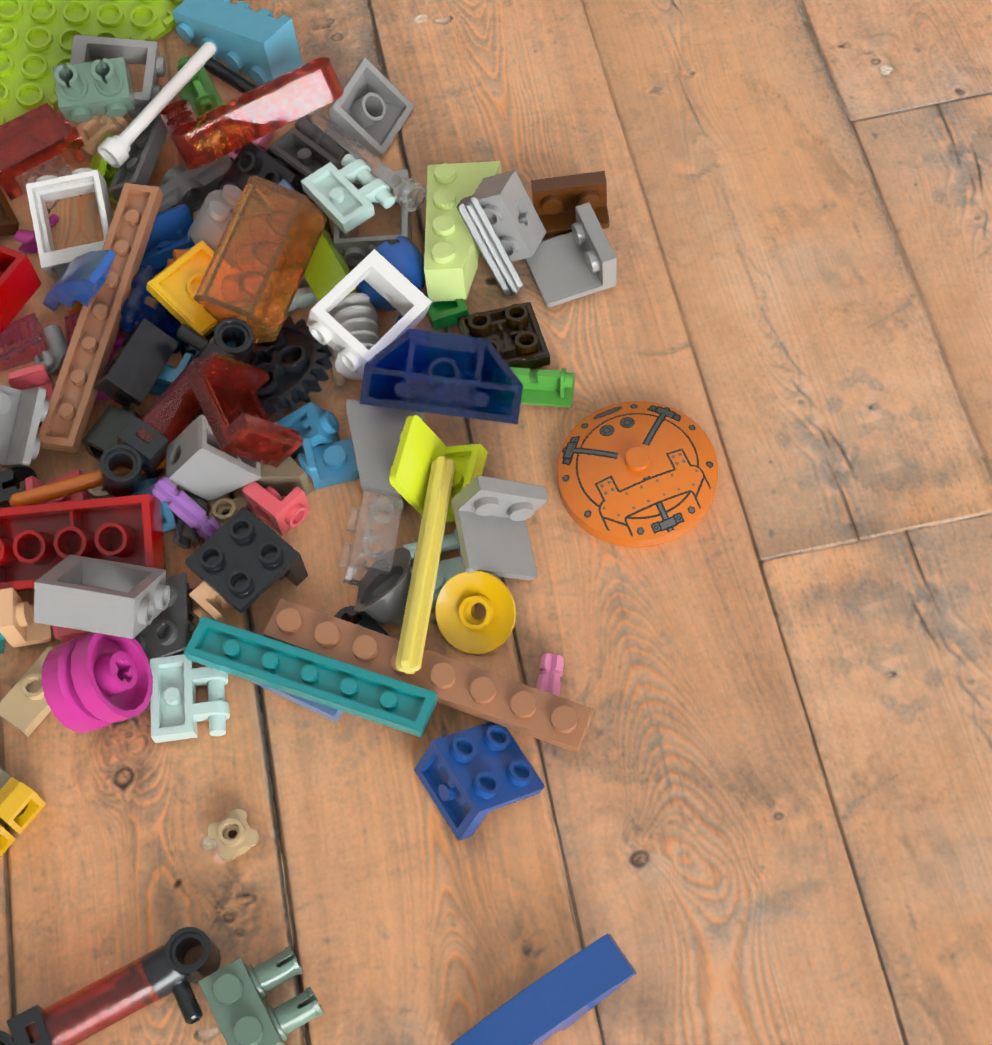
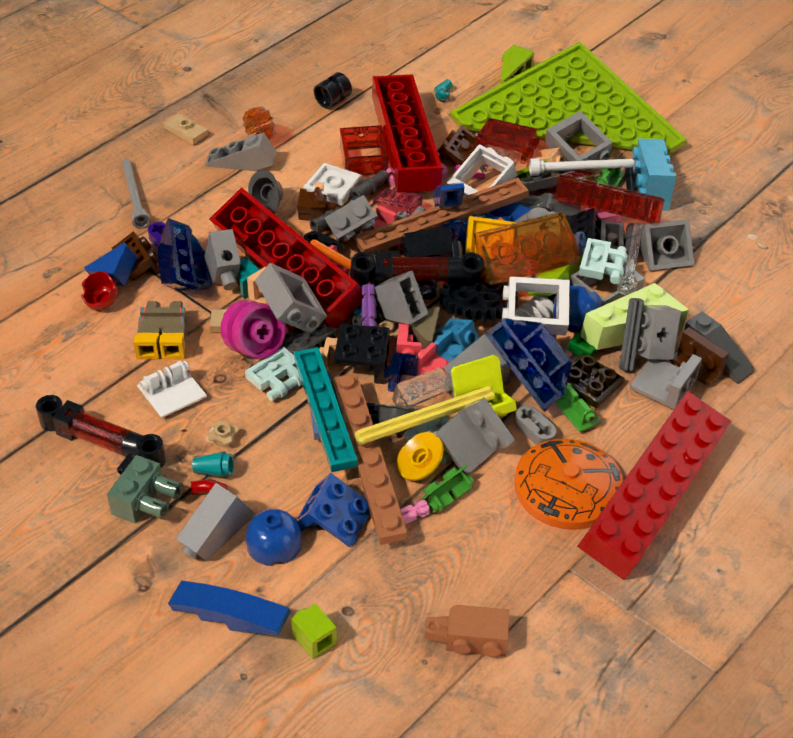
camera: 45 degrees right, 15 degrees down
sand green brick [53,57,136,122] -> none
clear red panel [187,352,303,468] -> none
none -> white hinge [137,360,207,418]
none -> light grey slope [176,483,256,561]
none -> red arm [191,479,228,495]
none -> teal cone [192,451,234,478]
none -> blue cylinder [246,509,302,566]
none -> lime brick [291,603,337,659]
none -> clear blue bracket [384,352,418,392]
none -> coral bracket [417,342,450,386]
none -> bright green hinge [421,465,474,513]
none -> nougat hinge [425,605,509,657]
none -> light grey beam [515,406,556,445]
none -> red brick [577,391,732,580]
none -> dark grey slope [684,311,755,384]

